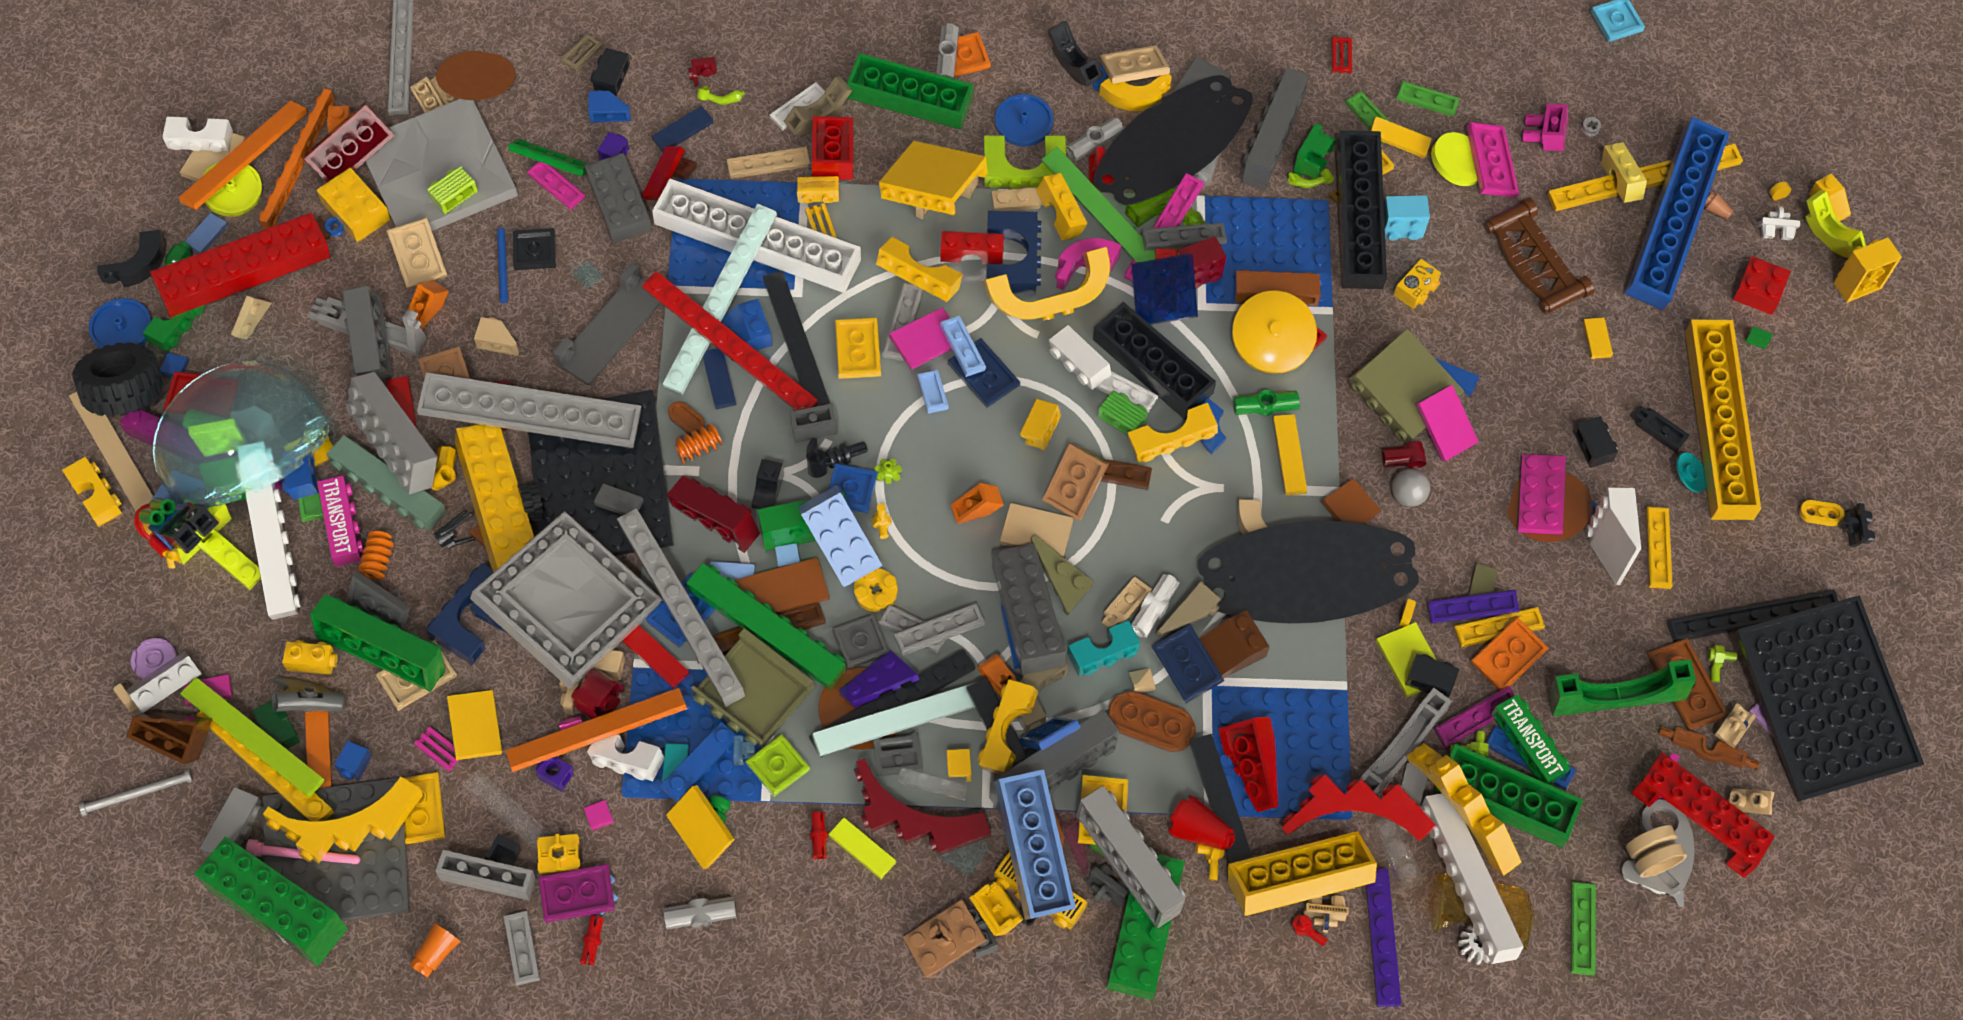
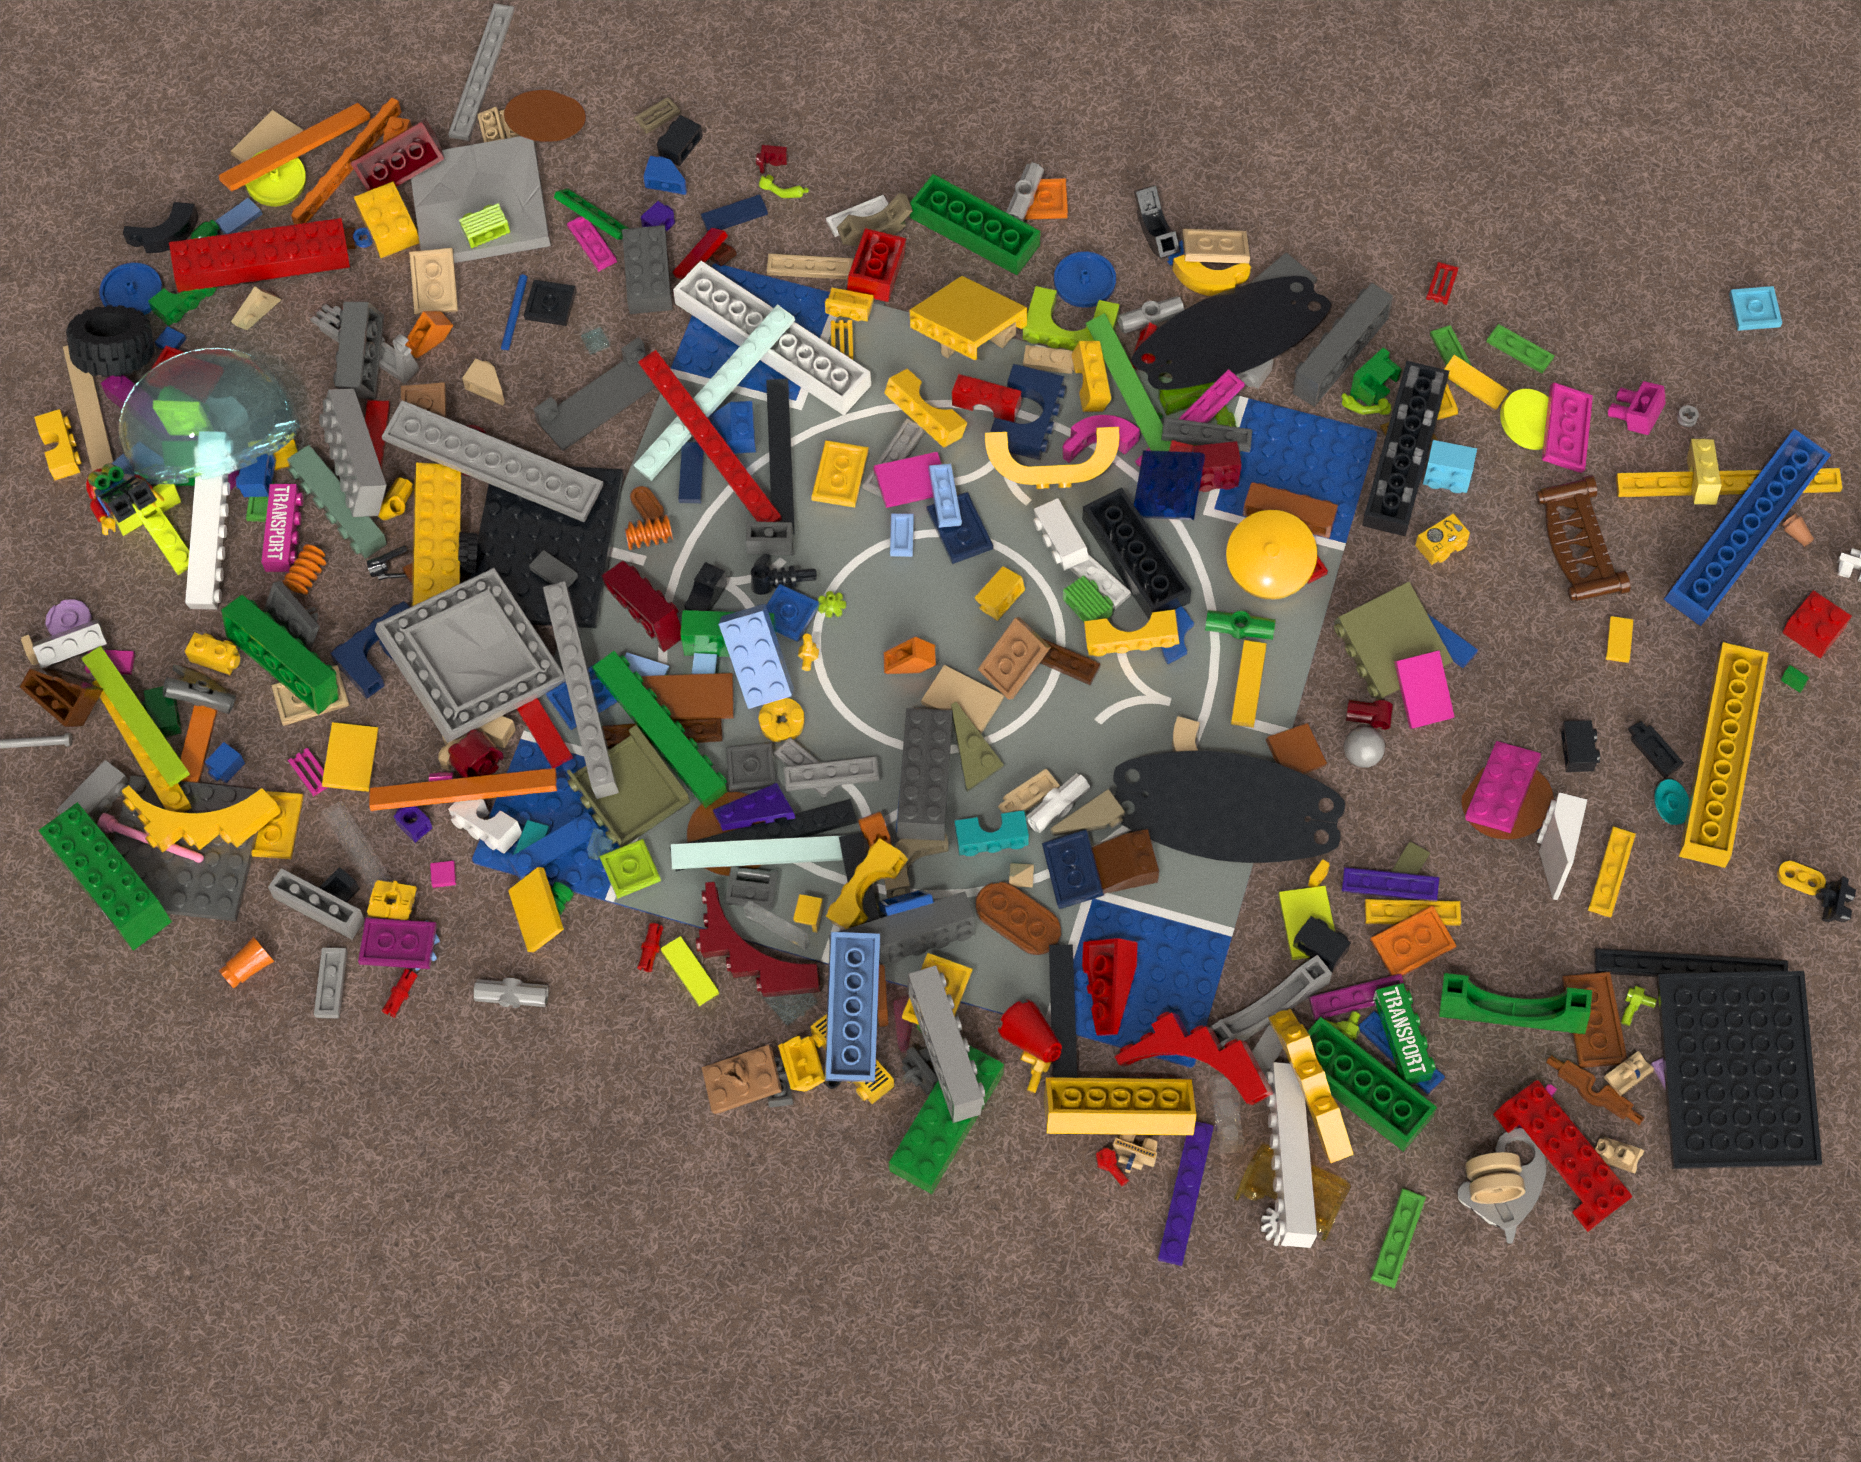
camera: 20 degrees right, 0 degrees up
white arch [163,117,233,152] -> none

